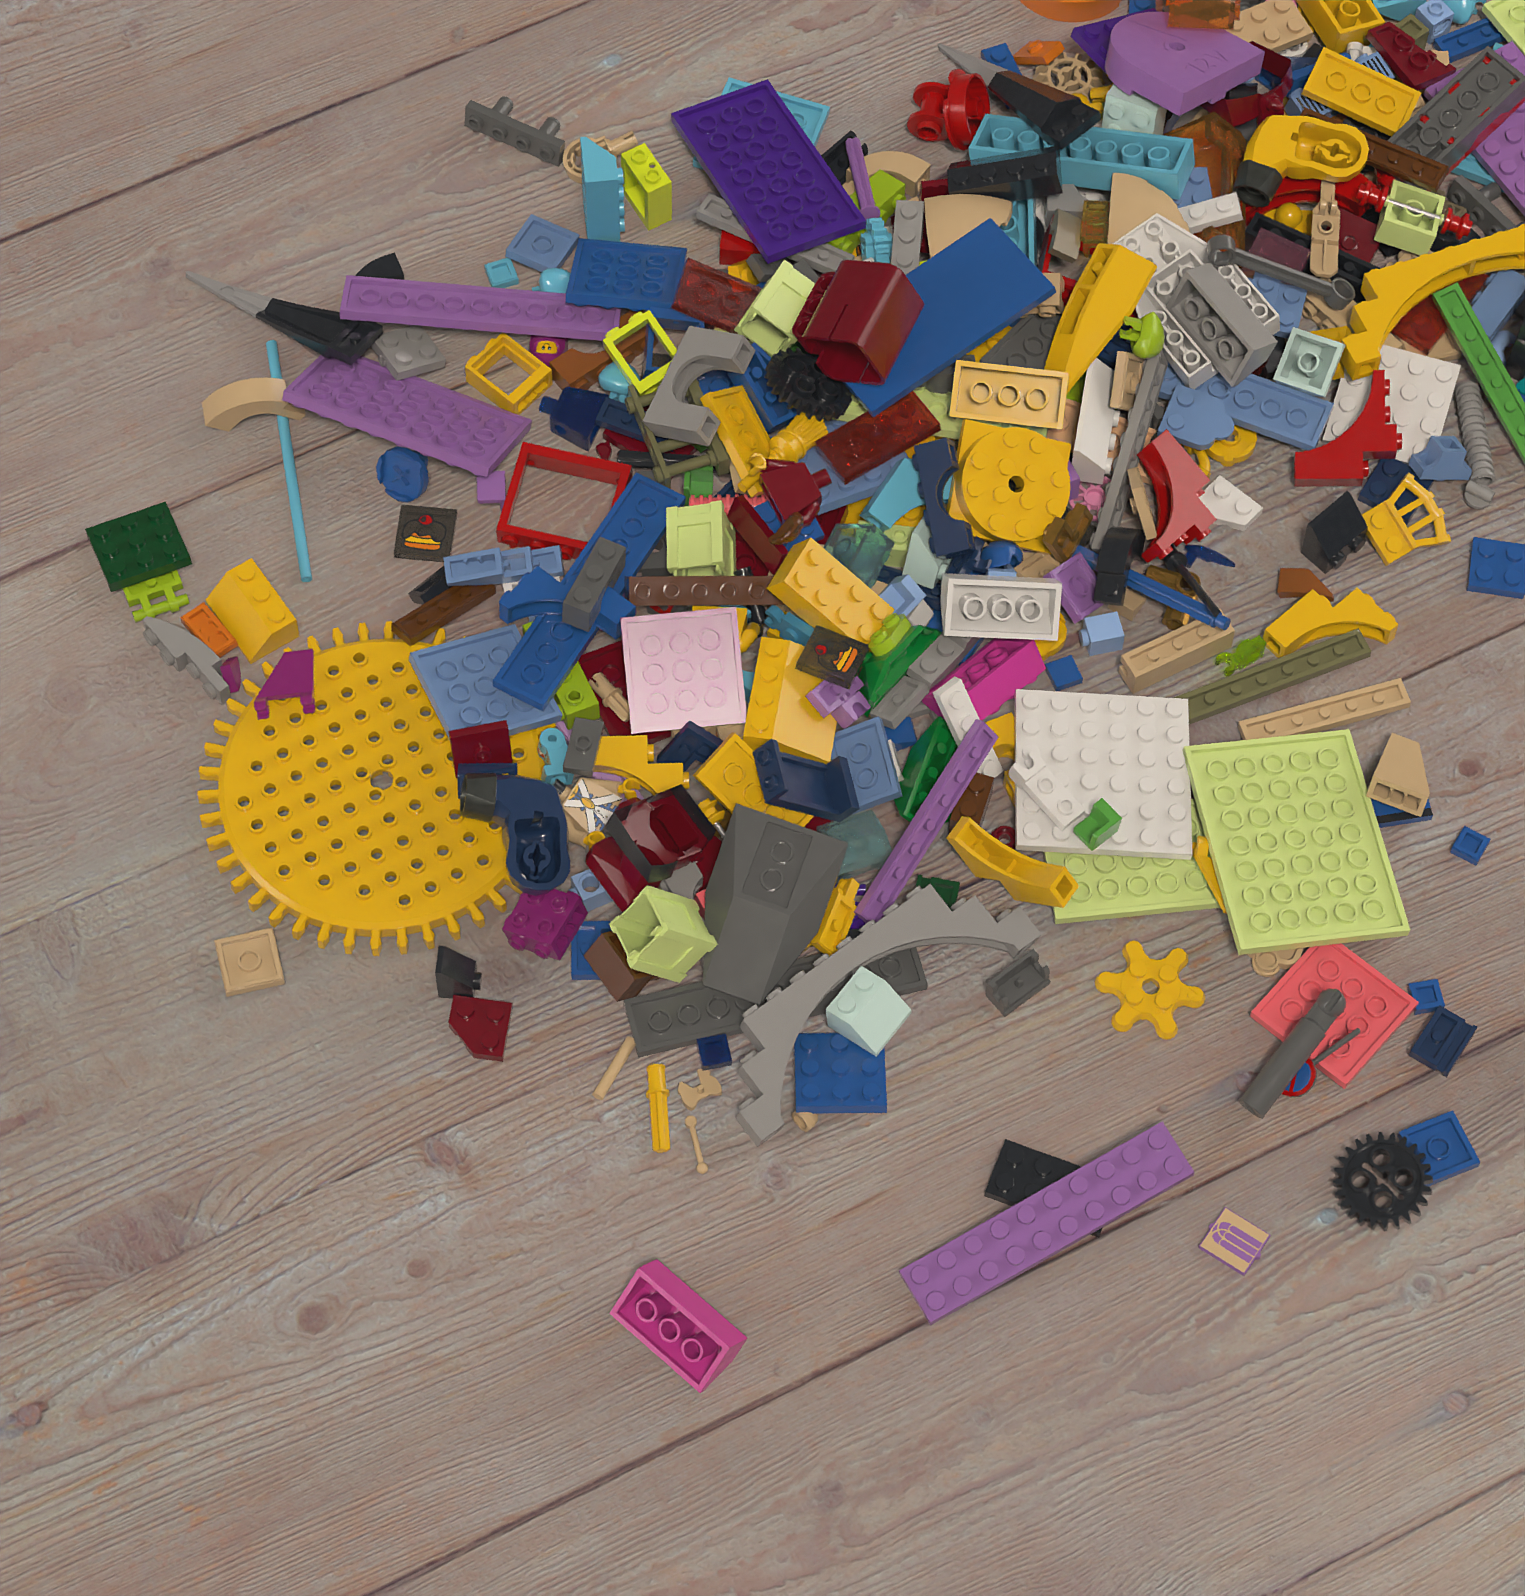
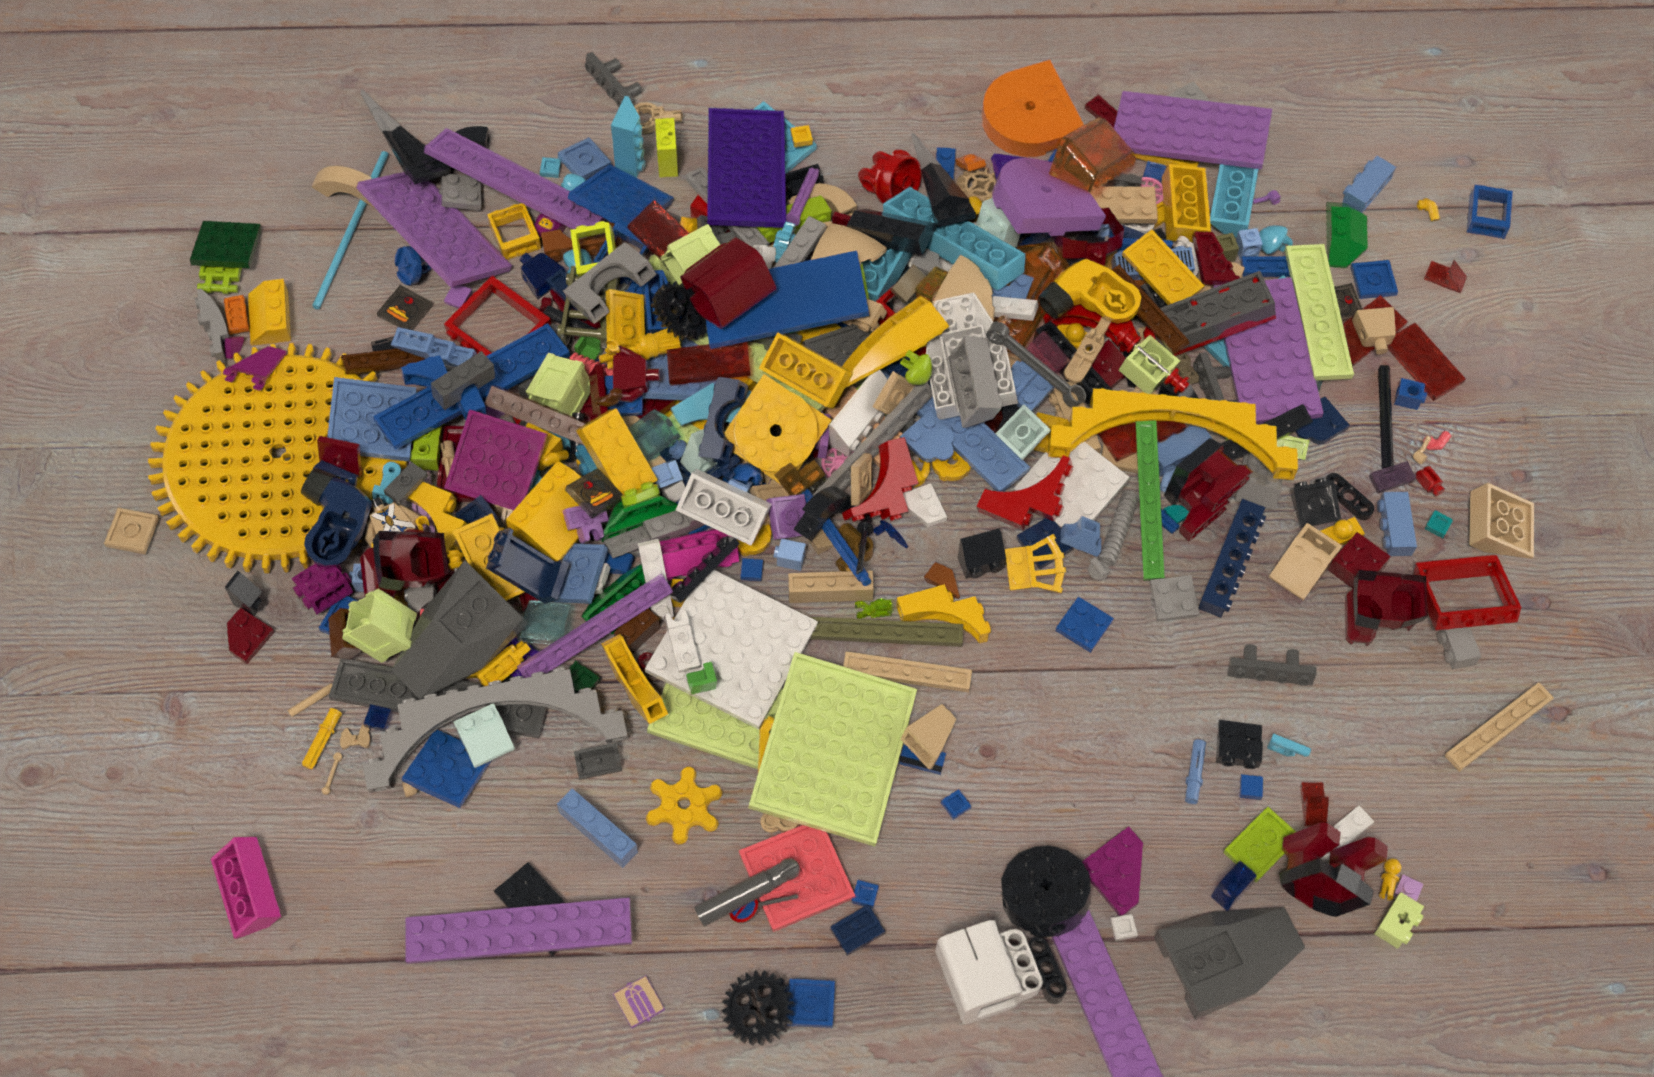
camera: 25 degrees right, 0 degrees up
none -> medium blue brick [557,788,638,868]
none -> medium blue plate [669,439,686,460]
none -> black plate [669,536,740,603]
none -> yellow plate [790,125,813,148]

